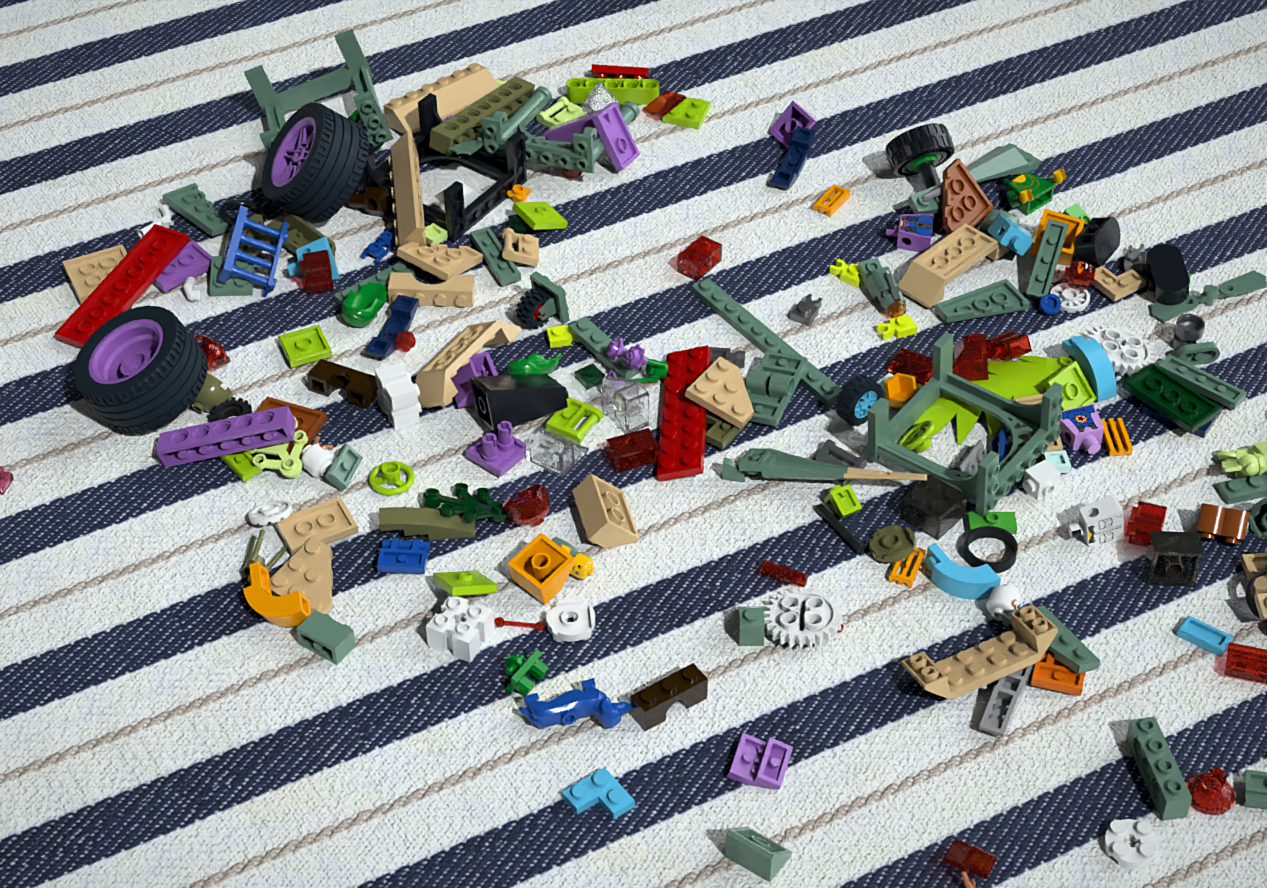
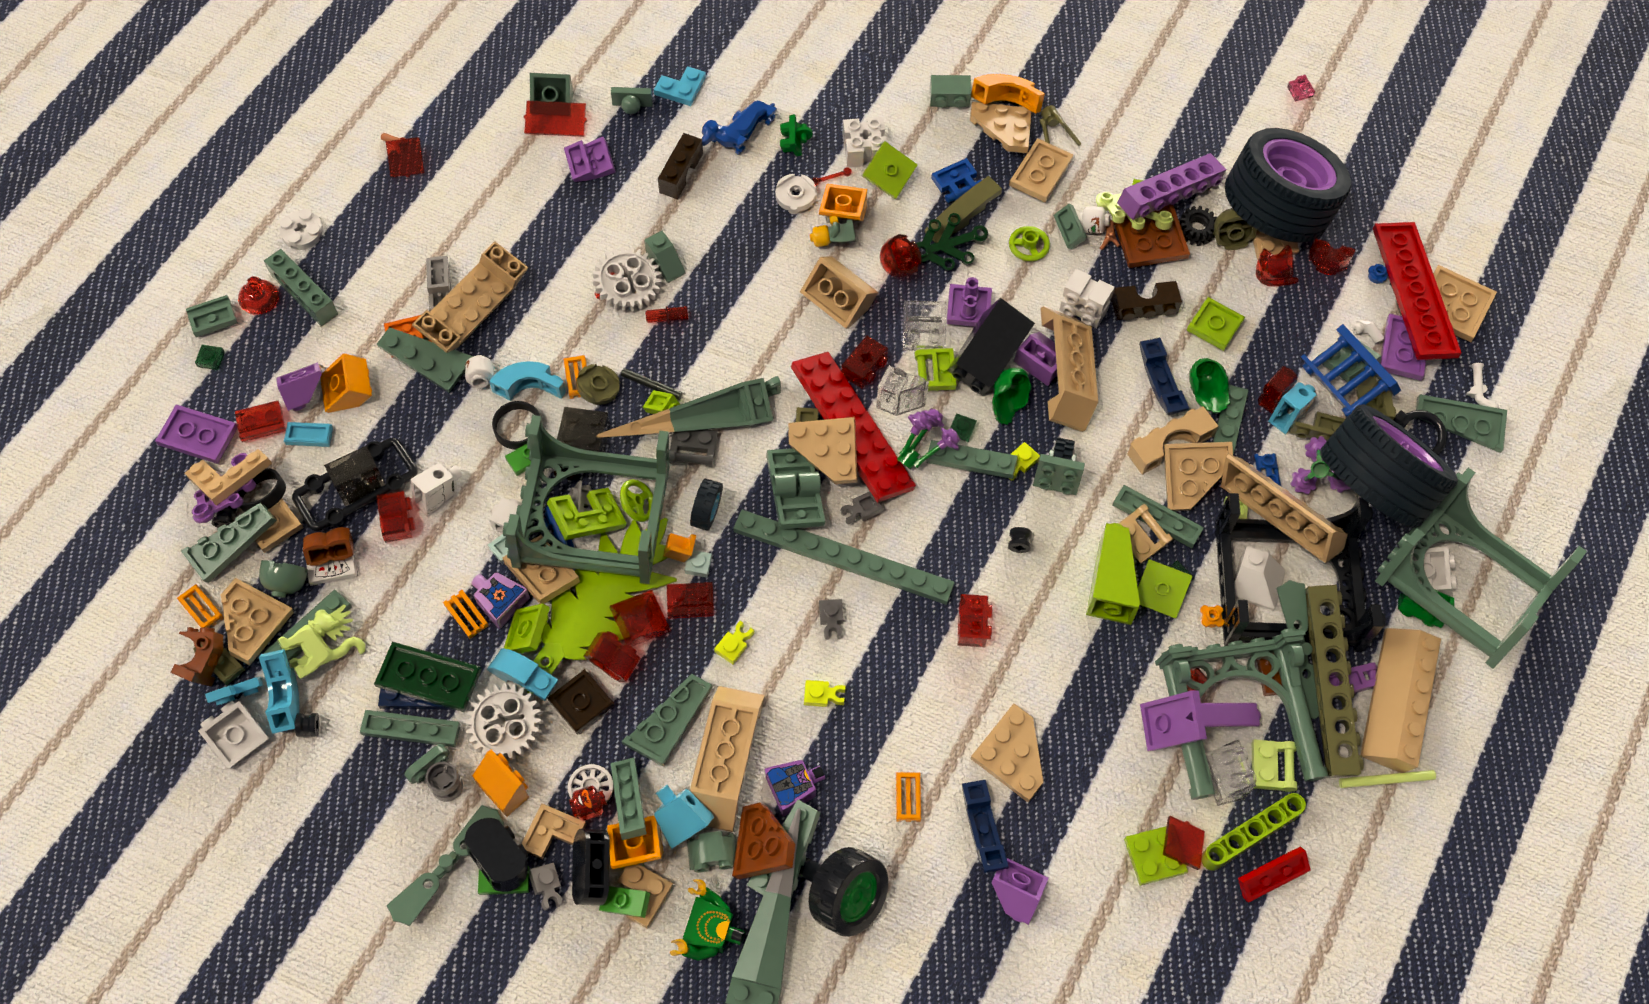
camera: 145 degrees right, 20 degrees up
white wheel [248,500,293,525] -> none
dark brown piece [348,186,392,217] -> none
clear red plate [396,331,416,352] -> none
sand green plate [857,258,907,318] -> none
blue tile [1039,294,1061,316] -> none
none -> medium lavender slope [276,362,322,411]
none -> black bar [292,438,418,531]
none -> light orange slope [320,353,372,413]
none -> light orange slope [472,749,529,817]
none -> clear red piece [524,101,587,137]
none -> lime plate [547,488,627,540]
none -> dark brown plate [547,669,615,735]
none -> sand green tile [611,87,653,115]
none -> tan plate [971,704,1043,802]
none -> black wheel [1008,527,1032,553]
none -> lime slope [1086,523,1140,625]
none -> medium lavender plant [1290,436,1351,494]

